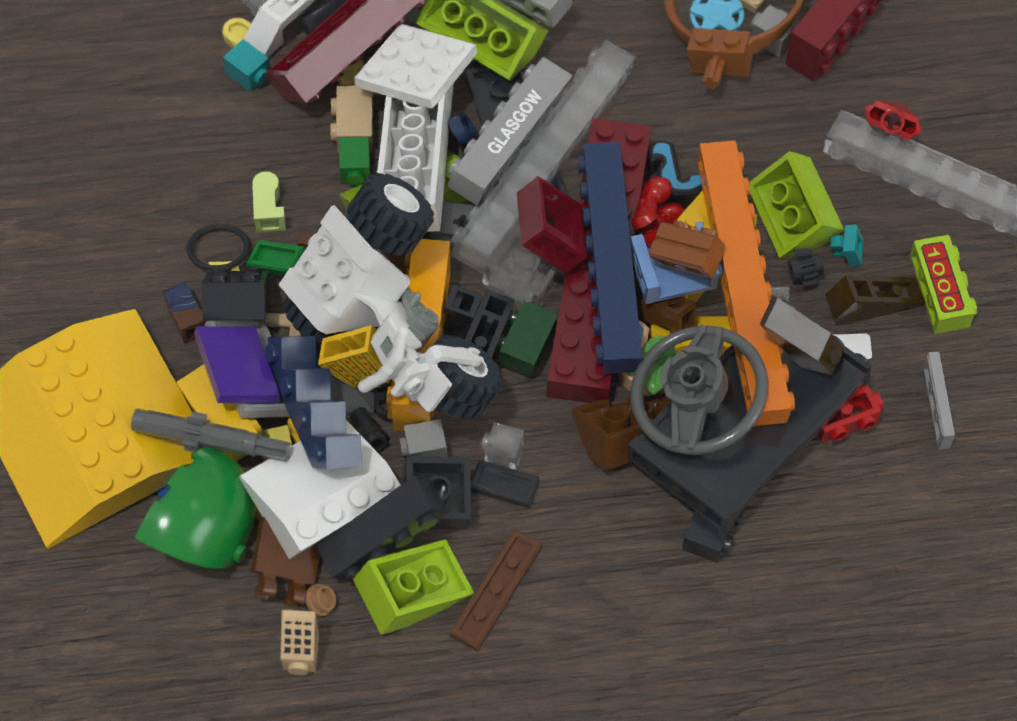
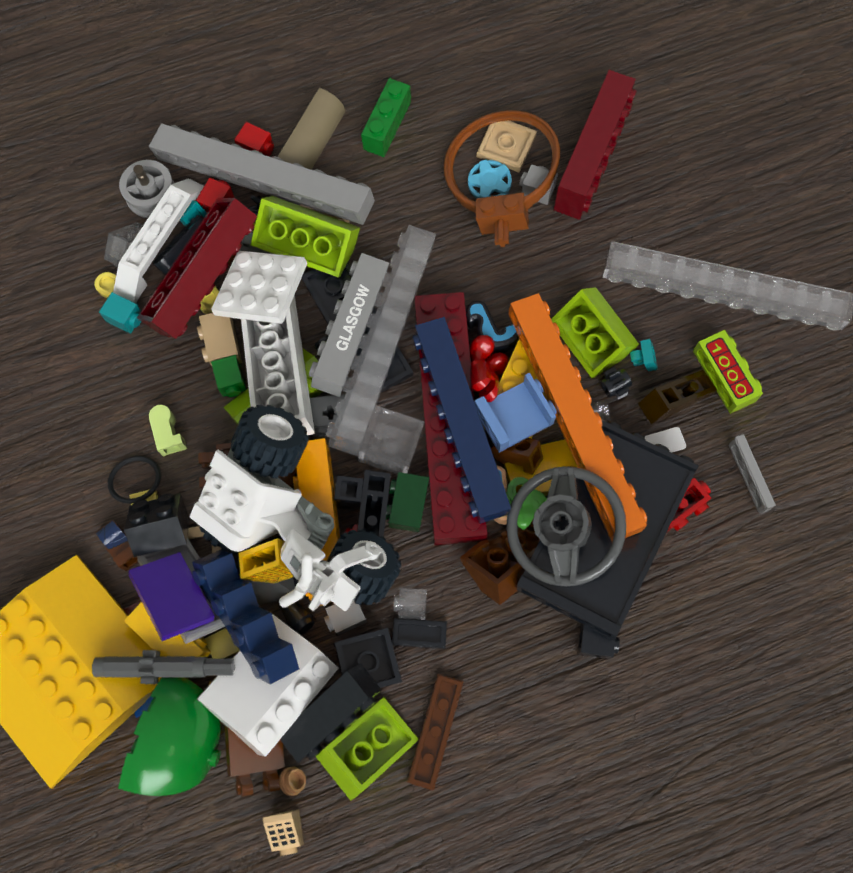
camera: 10 degrees left, 10 degrees up
green tile [246,240,306,276] -> none
dark blue tile [448,111,478,146] -> none
dark red window [517,176,587,273] -> none
dark orange brick [649,220,726,279] -> none
slope [760,297,844,375] -> none
red rock [864,100,922,140] -> none

